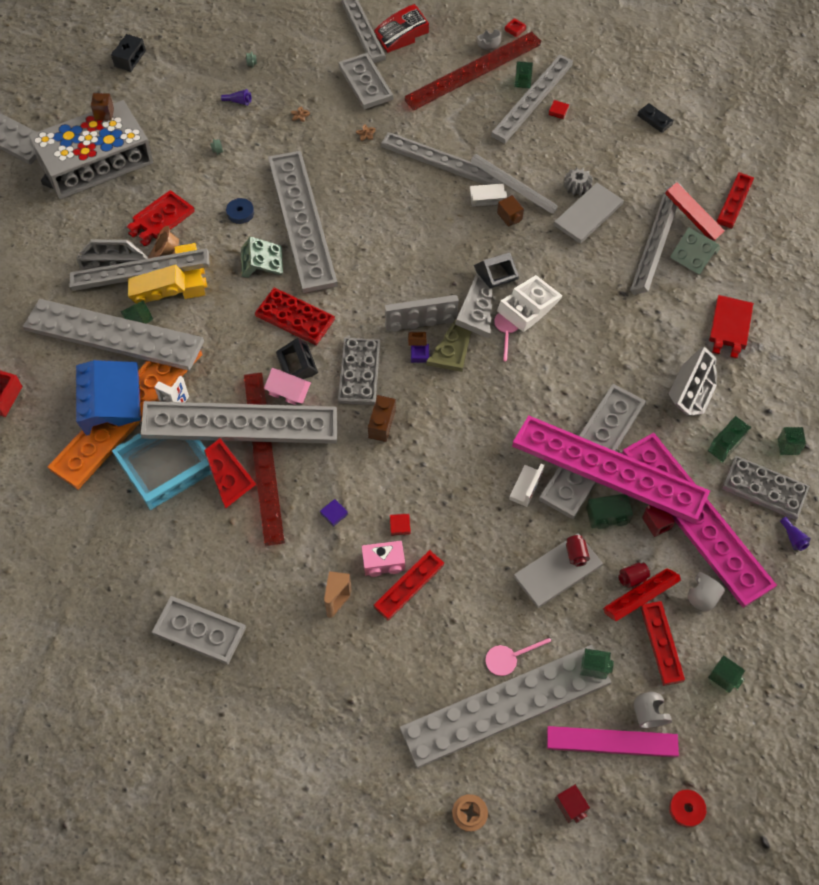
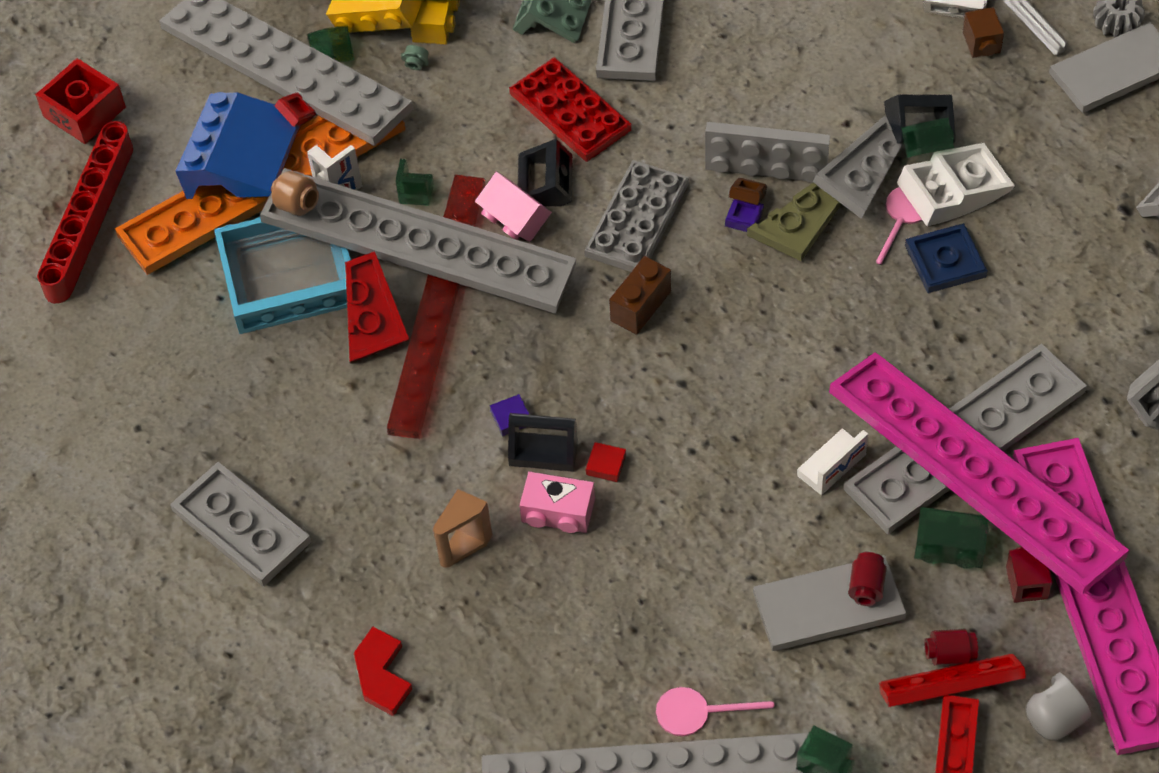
camera: 25 degrees right, 5 degrees down
red plate [373,550,444,621] -> none
none -> red beam [37,121,134,304]
none -> medium nougat head [271,171,319,216]
none -> red tile [275,92,317,127]
none -> red tile [354,626,412,717]
none -> clear green panel [395,158,434,206]
none -> sand green plate [401,45,429,70]
none -> black tile [508,413,578,472]
none -> clear green brick [901,118,954,158]
none -> dark blue tile [905,223,988,293]

